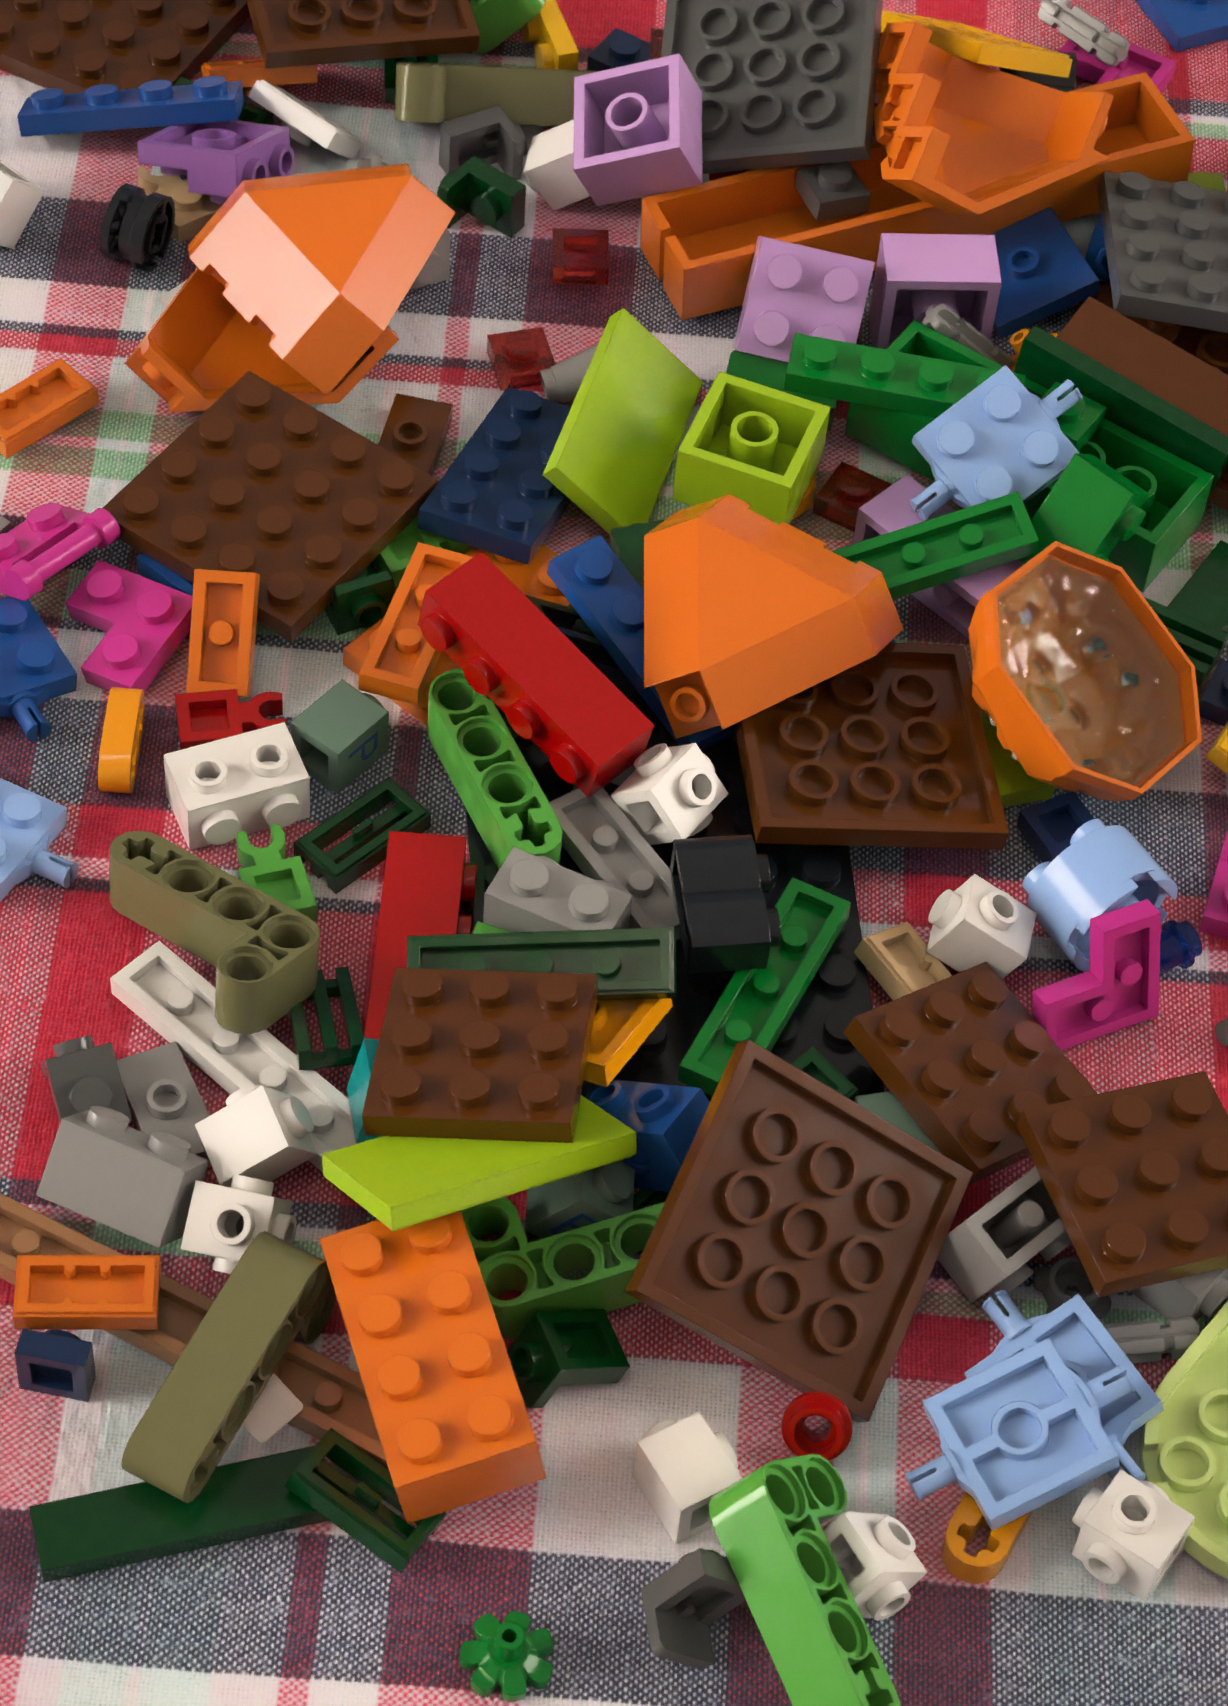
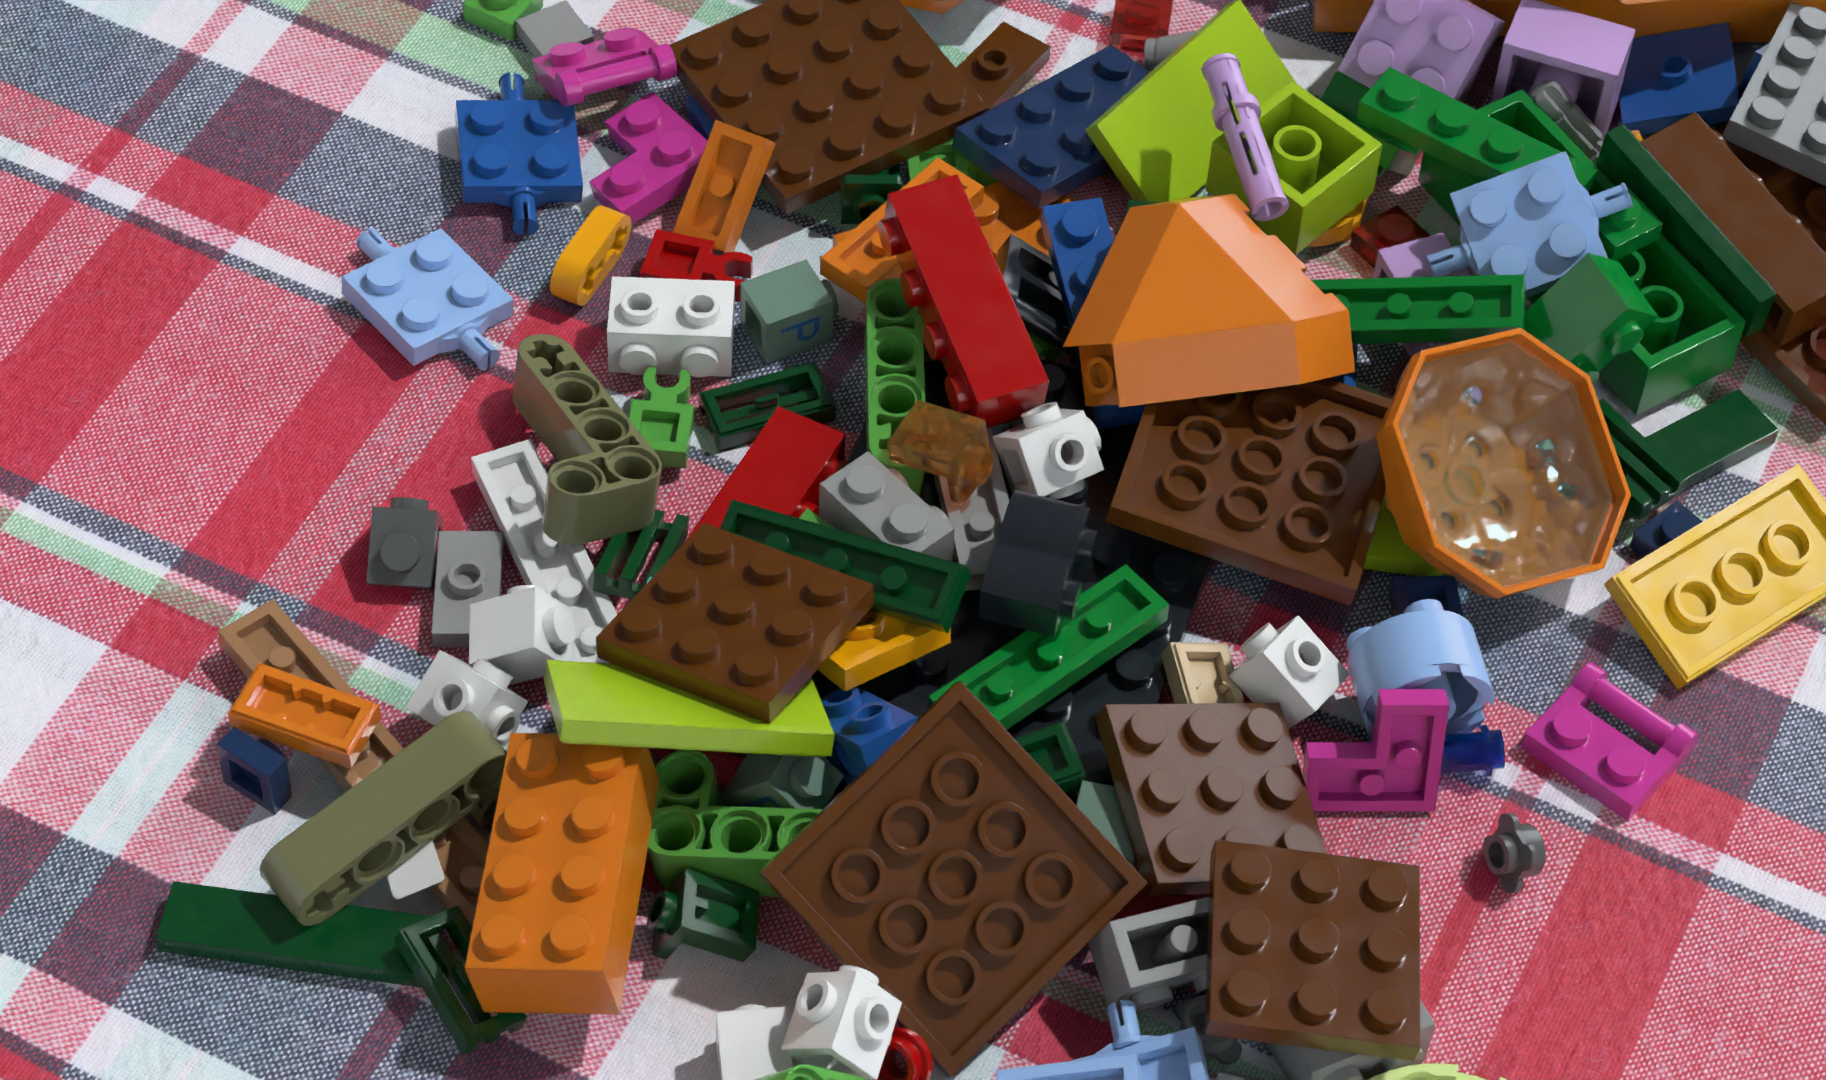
camera: 25 degrees right, 0 degrees up
light grey brick [36,1106,210,1248] -> none
none -> white brick [781,965,902,1080]
none -> clear orange bracket [887,400,994,505]
none -> lavender pin [1201,53,1289,221]

